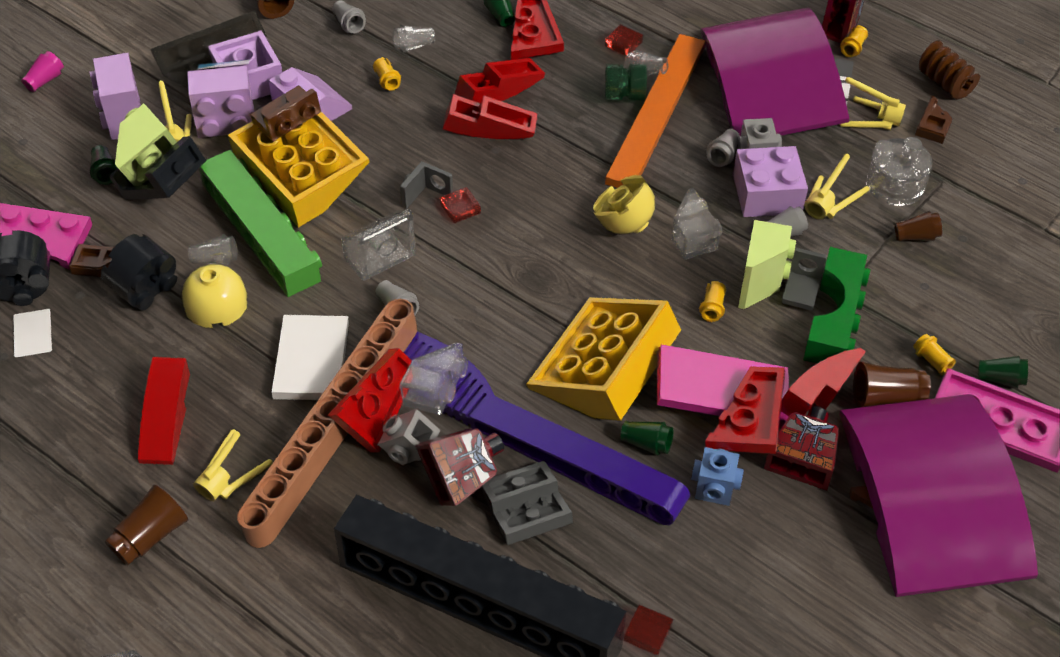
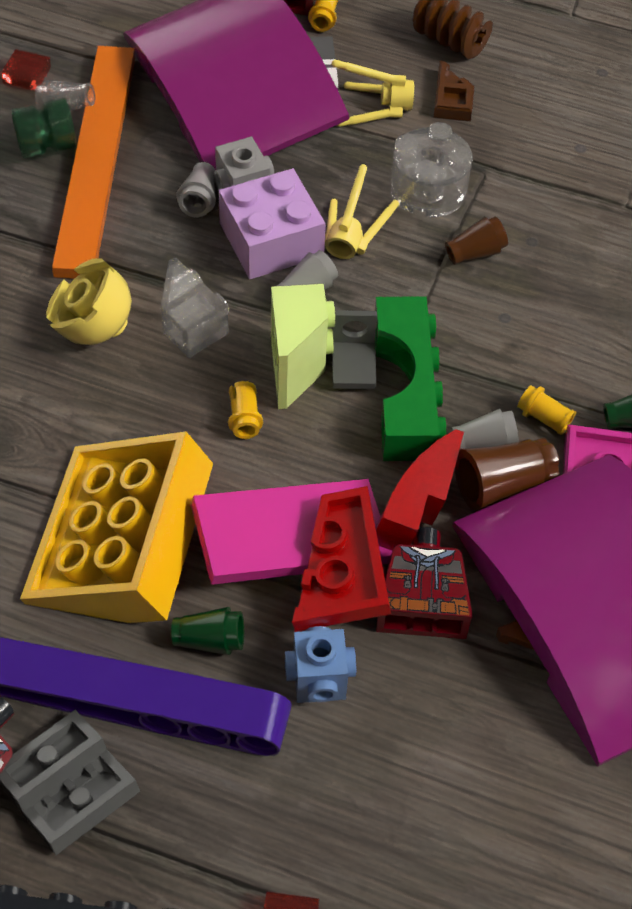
camera: 20 degrees left, 5 degrees up
none -> light grey cone [452,408,519,449]

